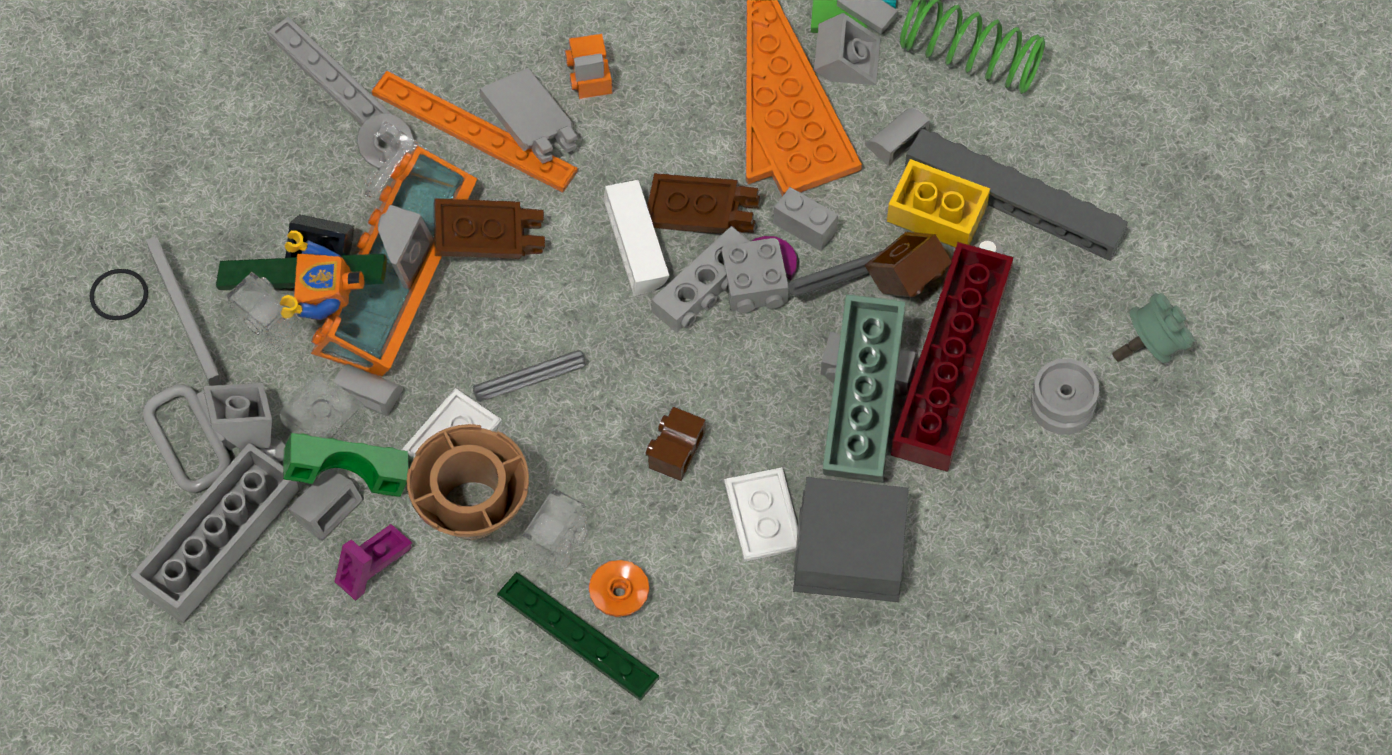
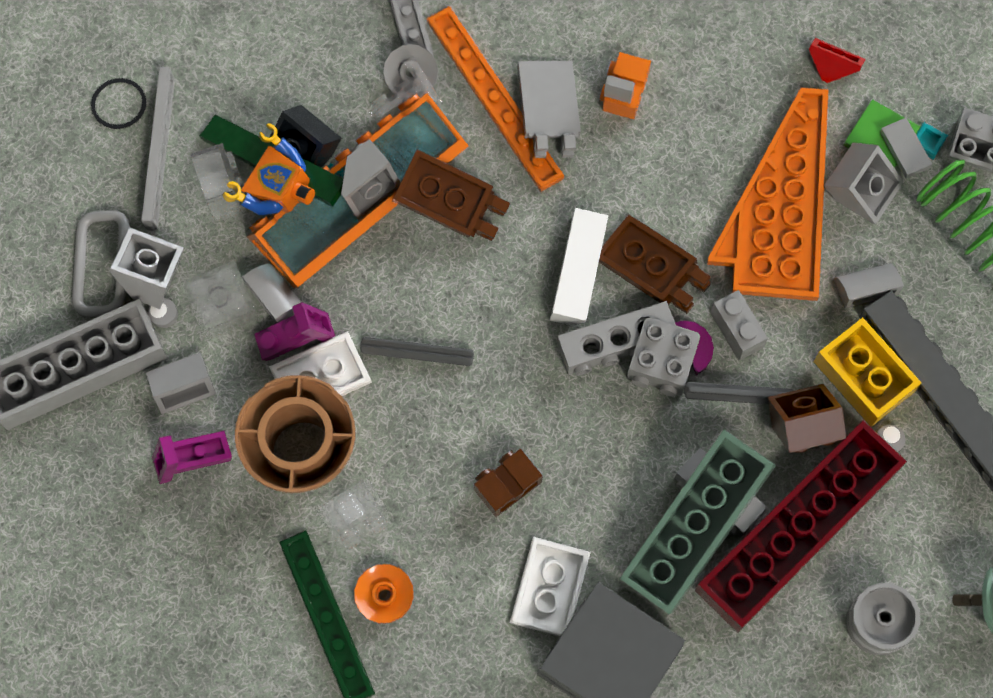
camera: 30 degrees right, 10 degrees up
green arch [283,433,408,497] -> none
none -> magenta bracket [254,302,336,361]

